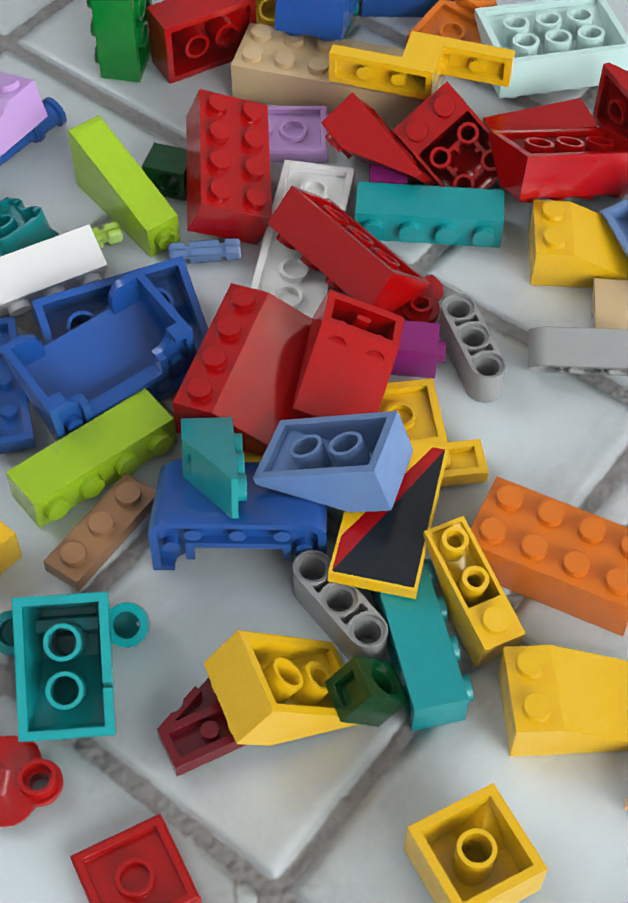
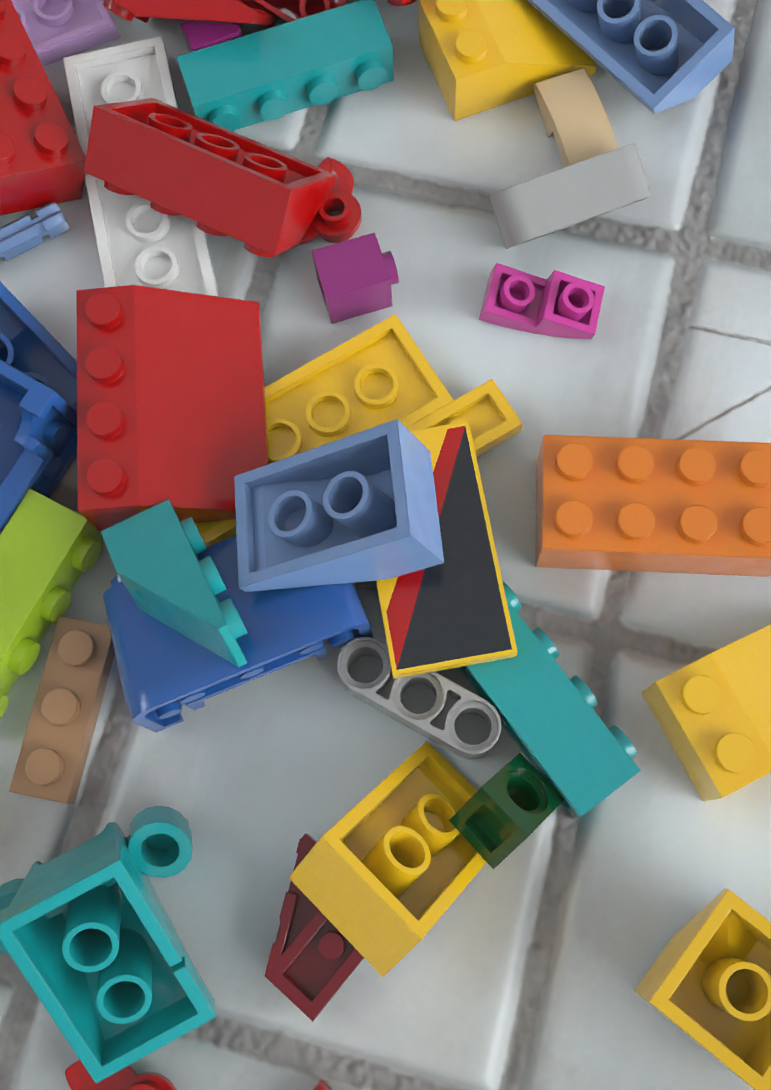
camera: 15 degrees left, 20 degrees up
red slope [291,289,404,418] -> none
yellow slope [423,515,526,667] -> none
light grey beam [439,293,506,403] -> none
none -> dark pink slope [479,263,605,339]

